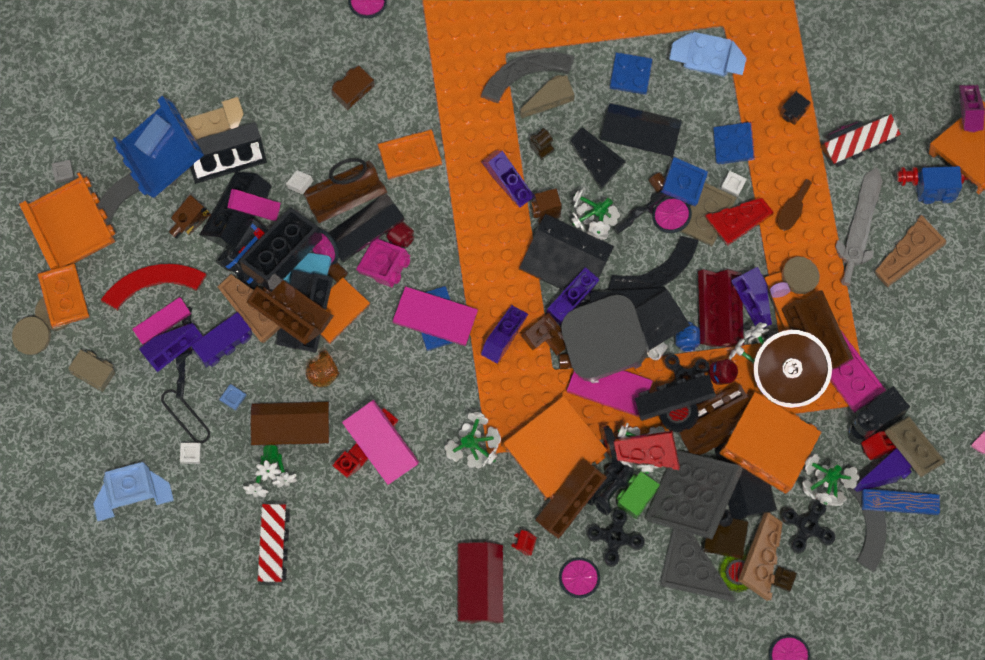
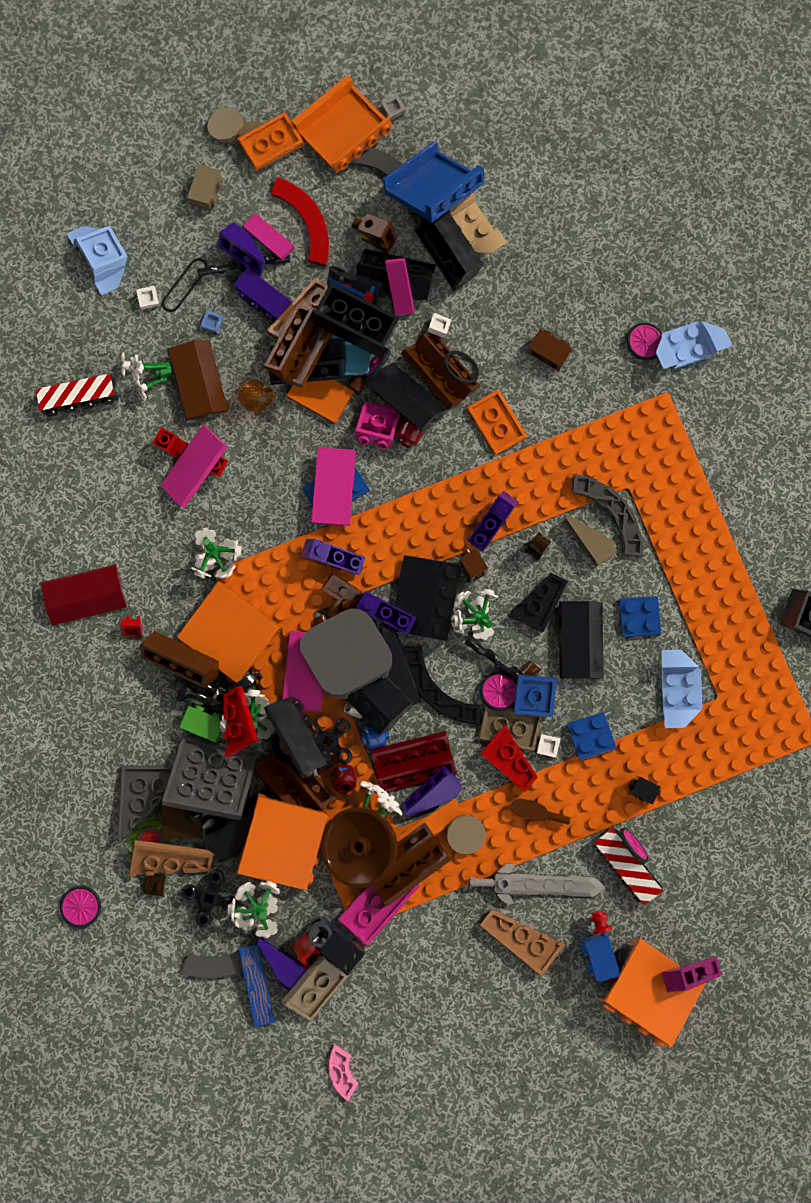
camera: 80 degrees right, 10 degrees up
medium blue tile [134,114,171,156] -> none
dark pink wheel [559,557,600,598] -> none
black gear [587,509,645,567] -> none
lavender tile [770,282,790,298] -> none

